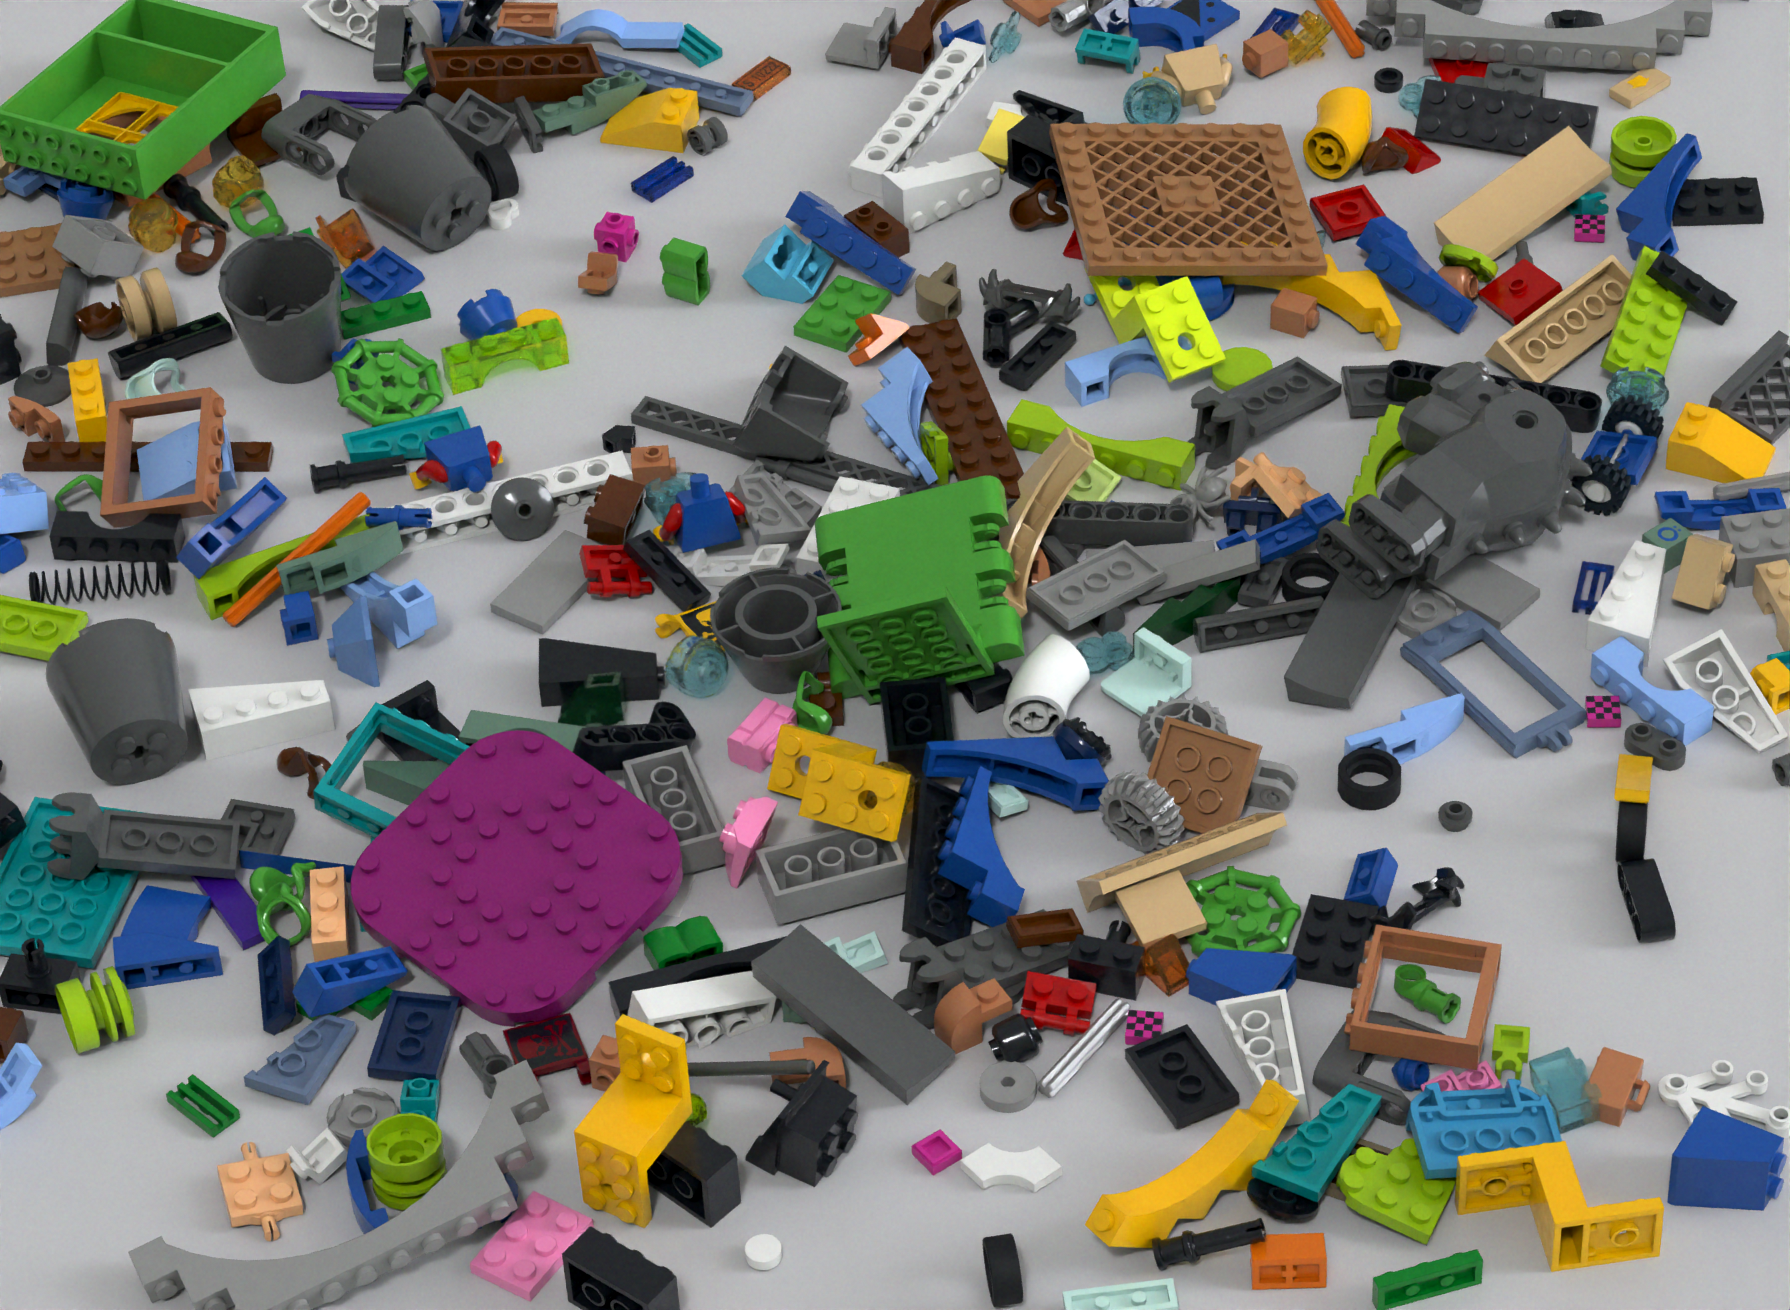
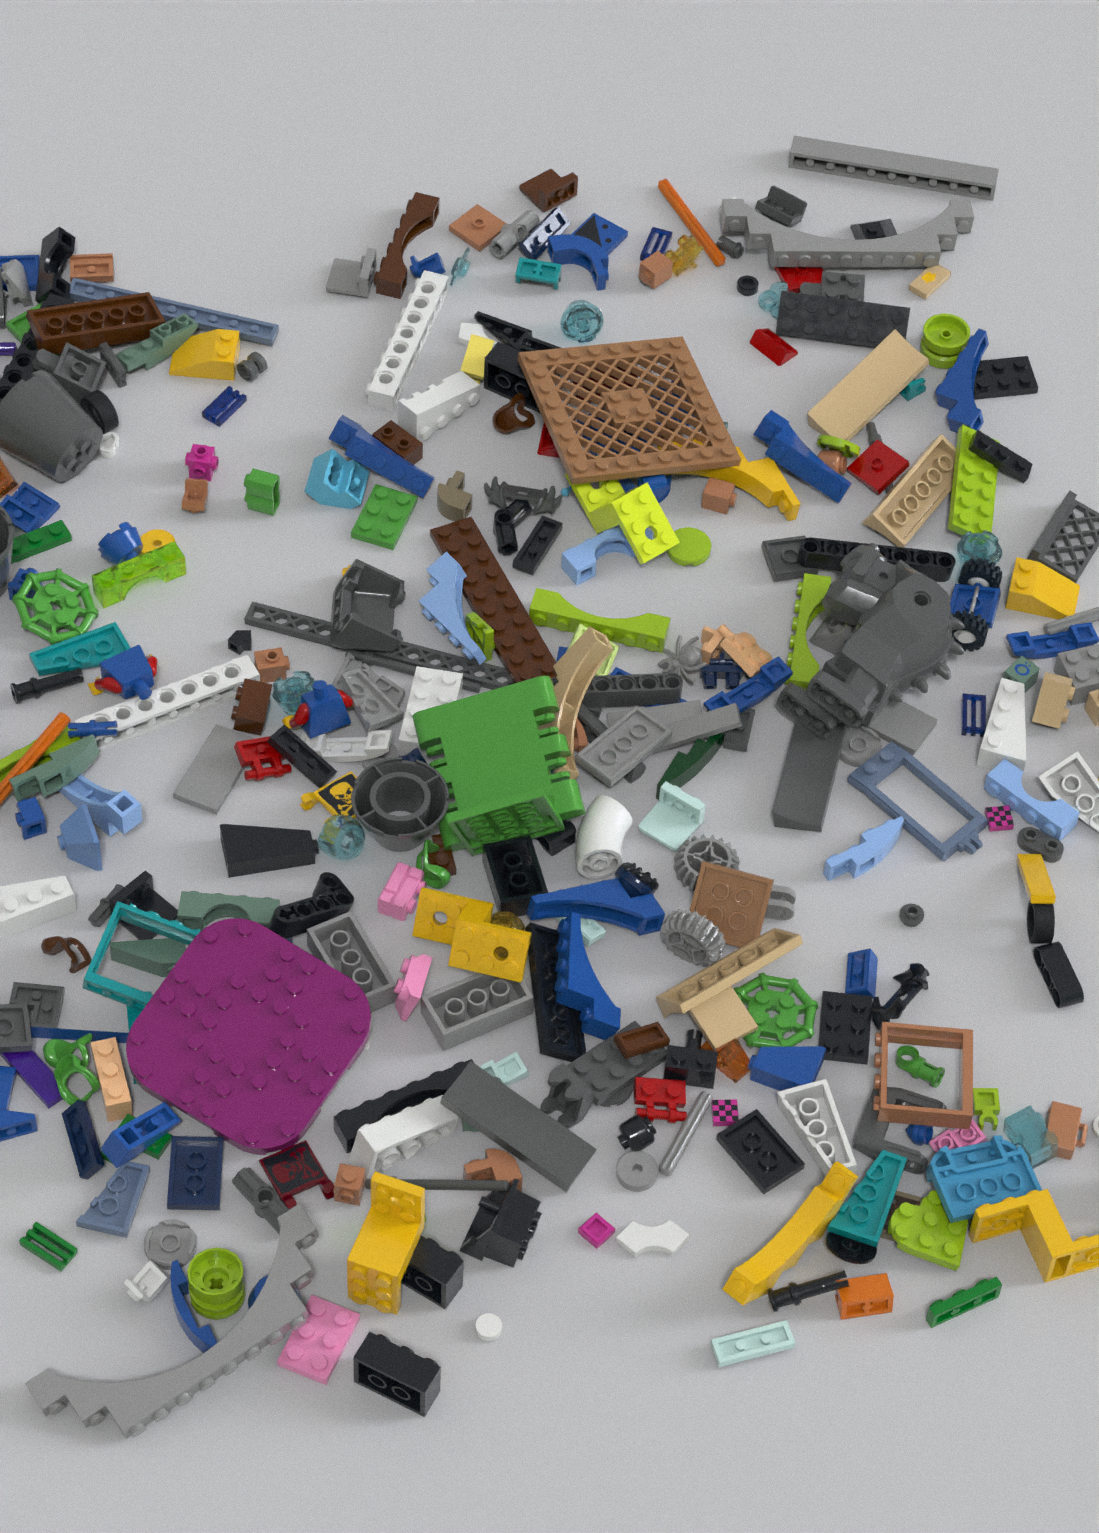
camera: 15 degrees left, 10 degrees up
light nougat plate [217,1142,303,1241] -> none
teal slope [400,1078,440,1123] -> none
dark grey dish [491,477,554,541] -> none
light blue piece [555,9,684,48] -> none
clear green slope [558,671,627,726] -> none
green brick [643,916,723,970] -> none
teal tile [675,23,723,67] -> none
clear orange tile [732,56,791,102] -> none
orange slope [848,313,909,366] -> none
nougat brick [934,978,1012,1055] -> none
black tyre [983,1233,1023,1307] -> none
clear light blue plate [1076,631,1134,674] -> none
tan torso [1142,44,1233,114] -> none
dark grey hinge [1188,356,1342,468] -> none
dark grey brick [1193,595,1324,652] -> none
black tyre [1282,553,1339,602] -> none
yellow brick [1303,87,1373,179] -> none
red plate [1310,184,1387,241] -> none
black tyre [1337,748,1401,810] -> none
reddish brown piece [1361,137,1409,174] -> none
dark pink tile [1574,214,1605,243] -> none

